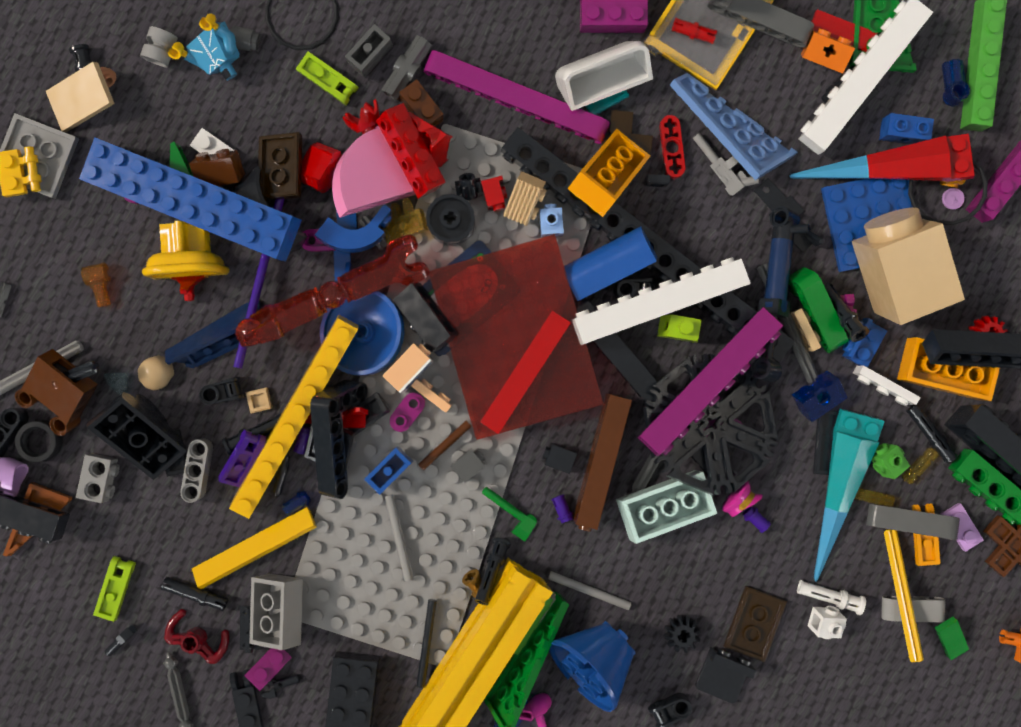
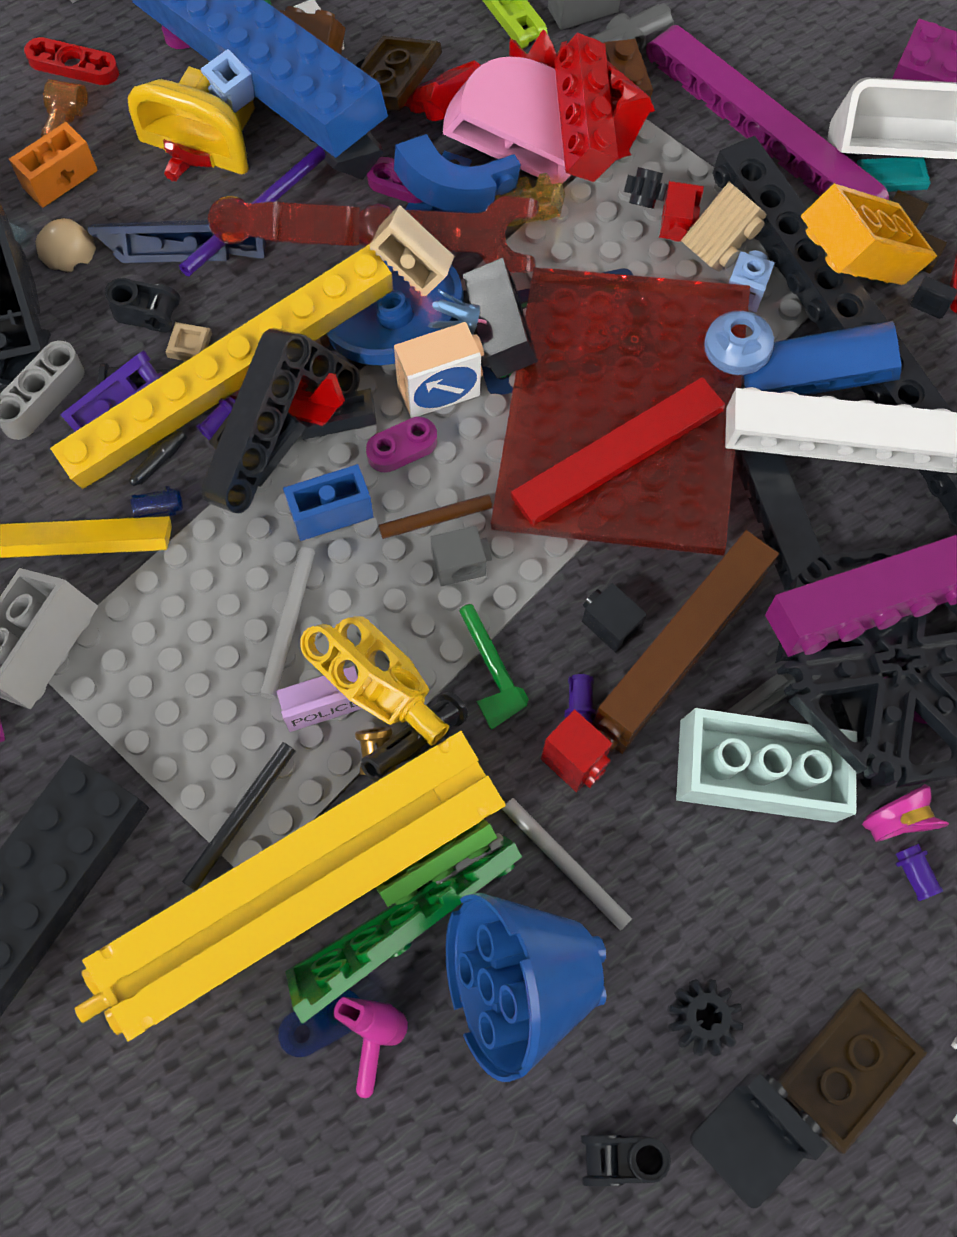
camera: 25 degrees right, 20 degrees down
light nougat plate [411,378,452,413] -> none
black wheel [426,194,475,246] -> none
lime torso [657,314,702,343] -> none
none -> orange brick [9,122,98,208]
none -> red beam [24,37,119,85]
none -> light blue brick [201,49,254,113]
none -> lavender panel [276,666,363,732]
none -> yellow piece [300,616,450,746]
none -> tan brick [370,205,455,296]
none -> flat silver piece [428,289,487,334]
none -> red brick [541,709,613,792]
none -> medium blue piece [704,311,774,375]

